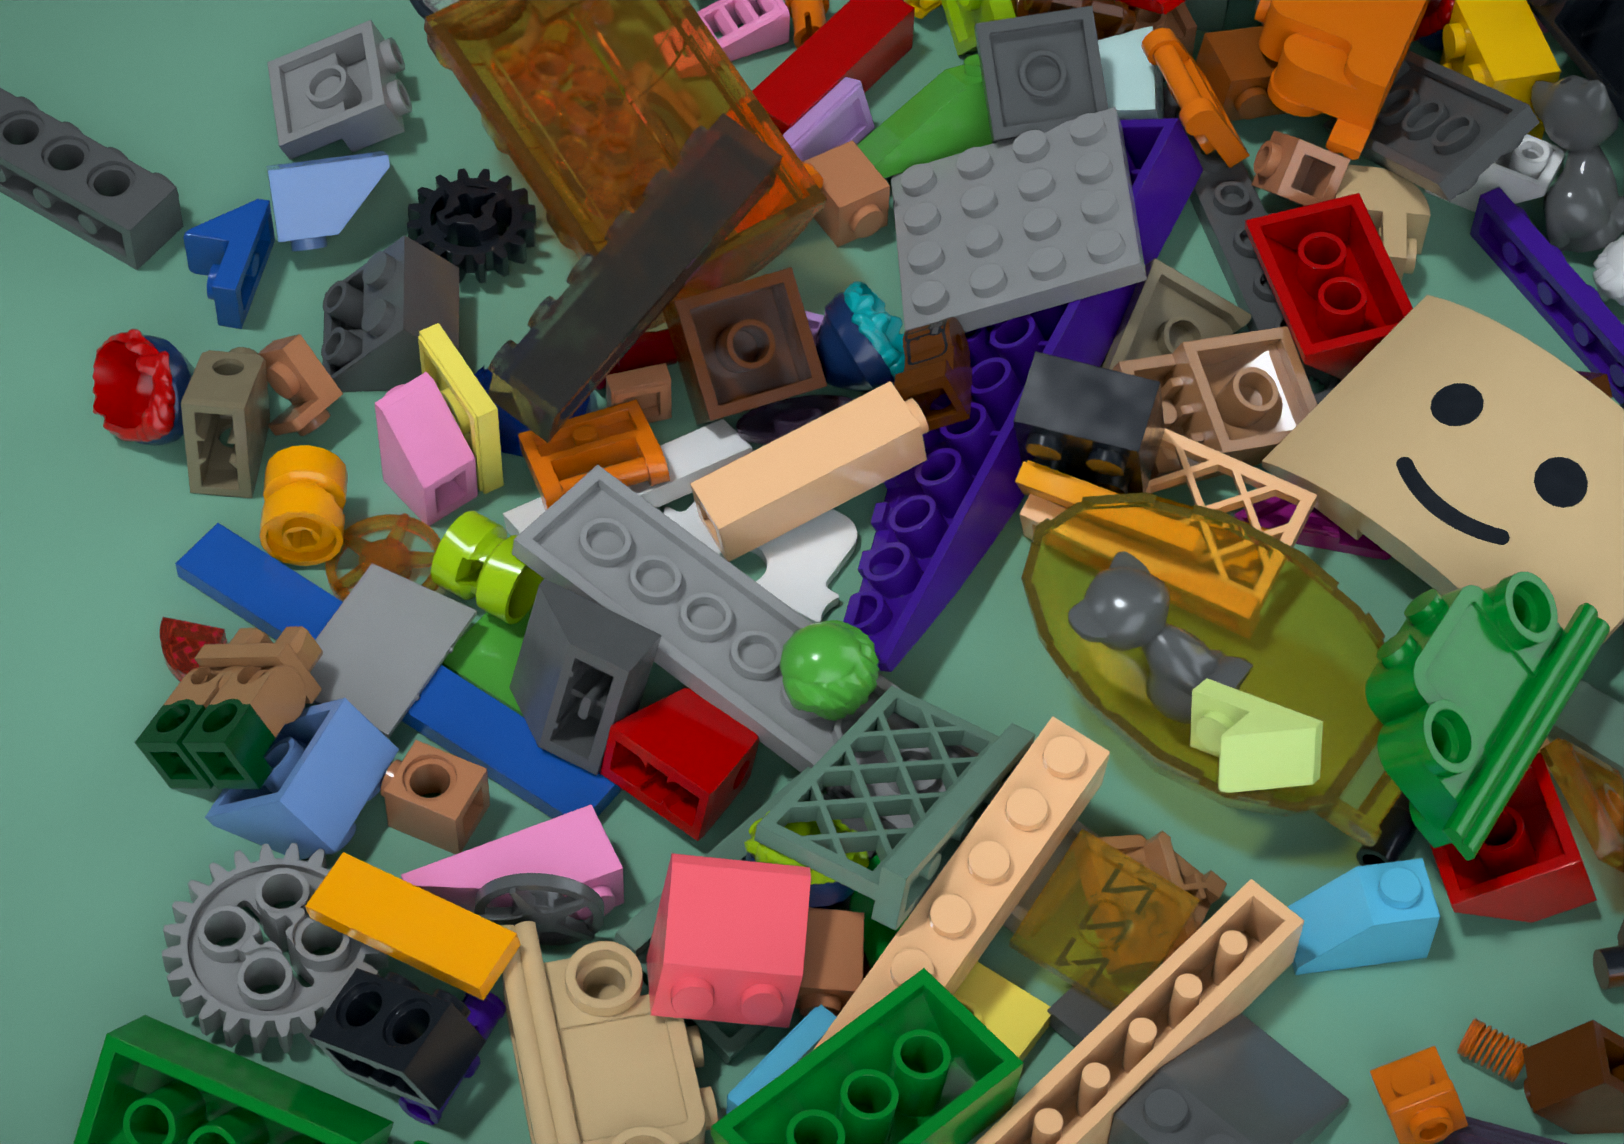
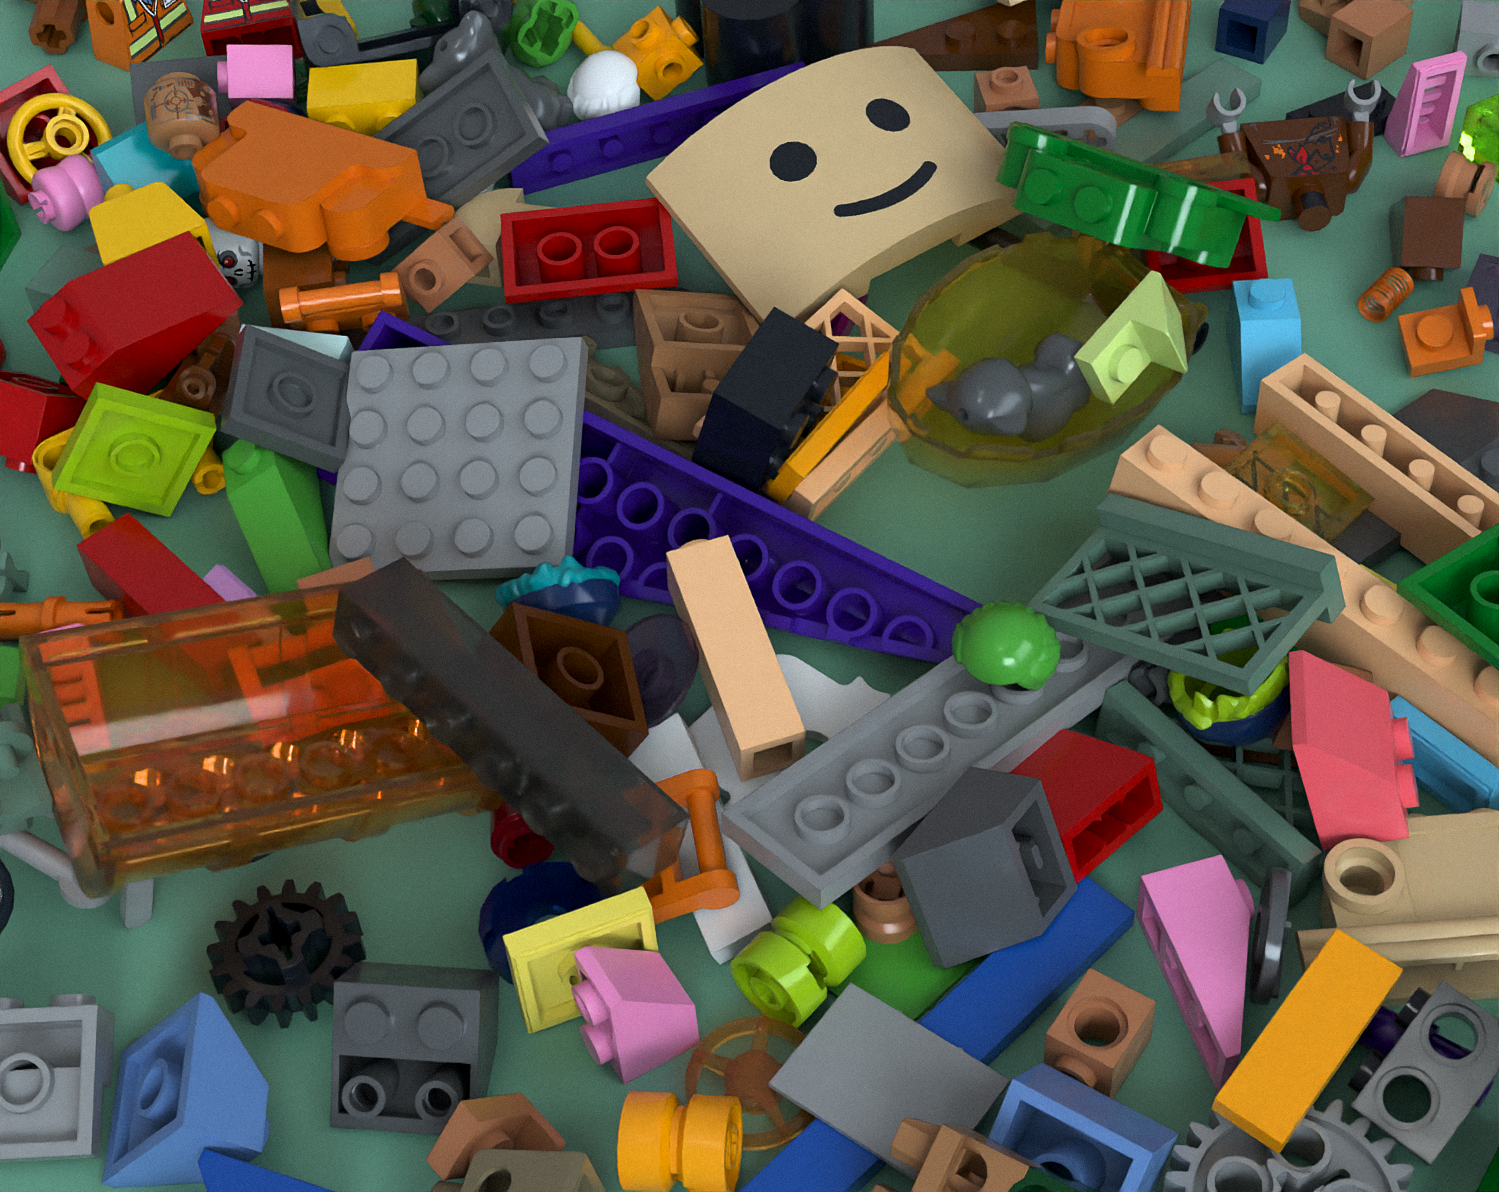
camera: 75 degrees left, 5 degrees down
reddish brown leg [894,317,972,431] -> none

